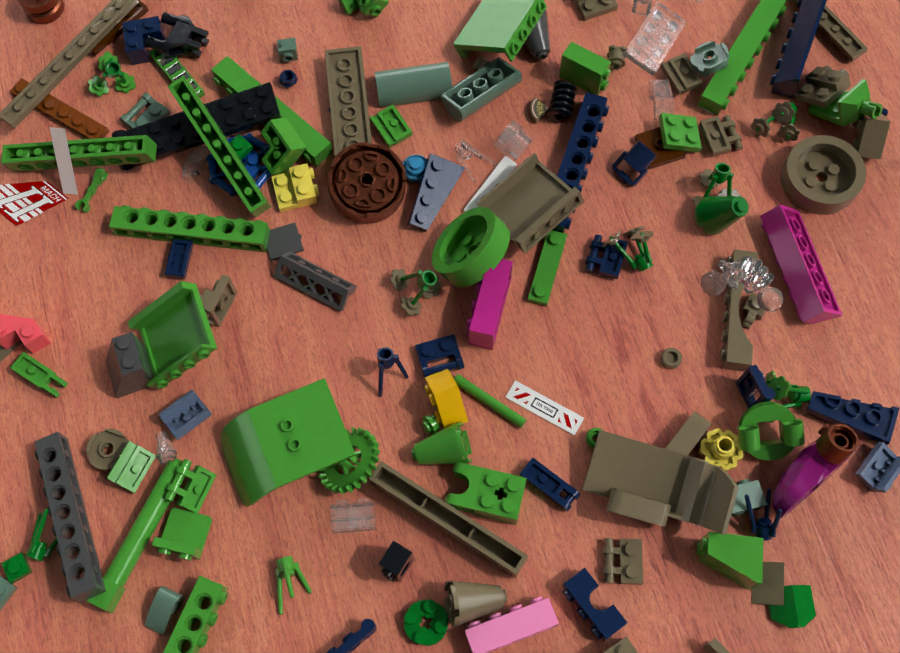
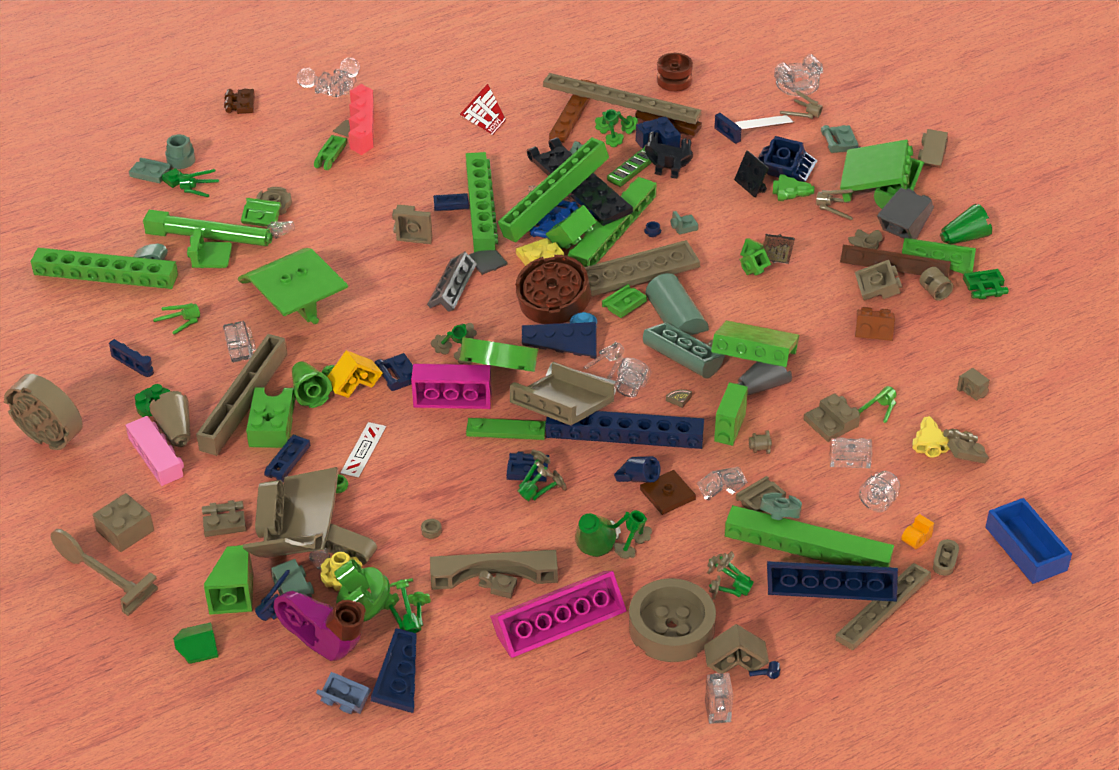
camera: 75 degrees right, 25 degrees down
bright green brick [1,135,157,172] -> none
dark grey brick [34,432,106,602] -> none
white sticker [49,127,78,195] -> none
bright green piece [75,168,108,213] -> none
dark grey slope [106,332,154,398] -> none
bright green panel [128,281,217,389] -> none
sand blue bracket [159,390,212,440] -> none
bright green plate [165,459,216,513] -> none
green plate [230,134,253,160] -> none
bright green gear [318,427,380,494] -> none
dark blue plant [377,347,409,397] -> none
black brick [379,541,414,582] -> none
bright green piece [454,374,527,428] -> none
black piece [547,80,577,123] -> none
dark blue arch [562,568,628,641] -> none
clear plate [622,1,687,76] -> none
bright green plate [658,113,702,153] -> none
dark tan plate [699,115,743,156] -> none
clear piece [701,256,783,312] -> none
dark blue plate [735,365,776,408] -> none
dark tan sticker [752,562,784,605] -> none
dark tan plate [795,66,851,108] -> none
bright green plate [808,79,883,126] -> none

